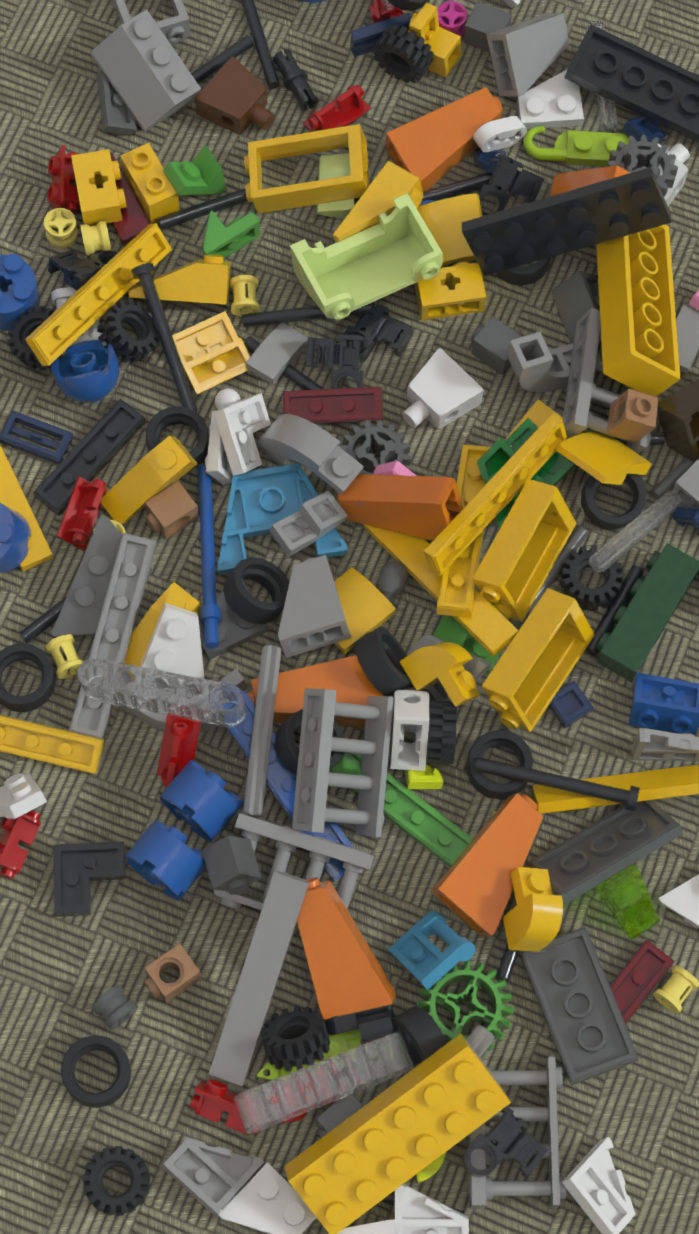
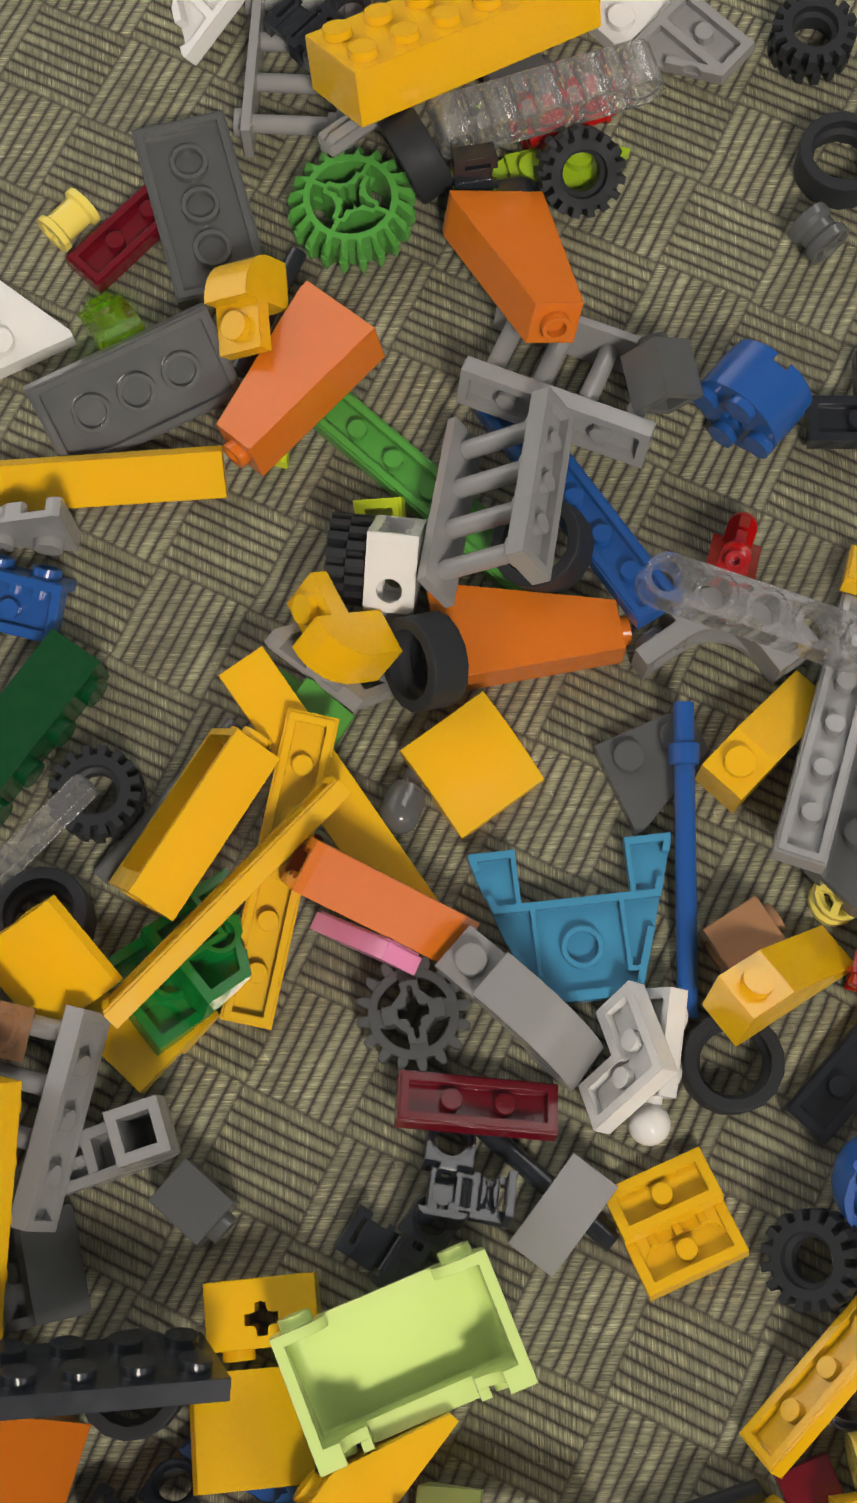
camera: 170 degrees left, 5 degrees up
yellow slope [129,254,231,304] -> none
black bar [131,263,197,412] -> none
white wing [141,603,205,688] -> none
medium nougat brick [144,943,202,1003] -> none
blue brick [160,760,244,842] -> none
red hinge [189,1080,268,1136] -> none
bright green slope [203,211,260,259] -> none
light grey tile [209,870,310,1086] -> none
black tyre [223,557,289,624] -> none
light yellow bush [230,275,260,317] -> none
black bar [242,303,372,327] -> none
light grey axle [243,645,281,817] -> none
light grey slope [270,490,348,557] -> none
light grey slope [278,555,351,658] -> none
dark azure plate [388,911,475,990] -> none
white torso [402,348,484,429] -> none
black tyre [466,730,533,800] -> none
black bar [471,757,640,811] -> none
yellow window [482,588,595,733] -> none
dark blue tile [548,681,594,729] -> none
black bar [585,565,644,655] -> none

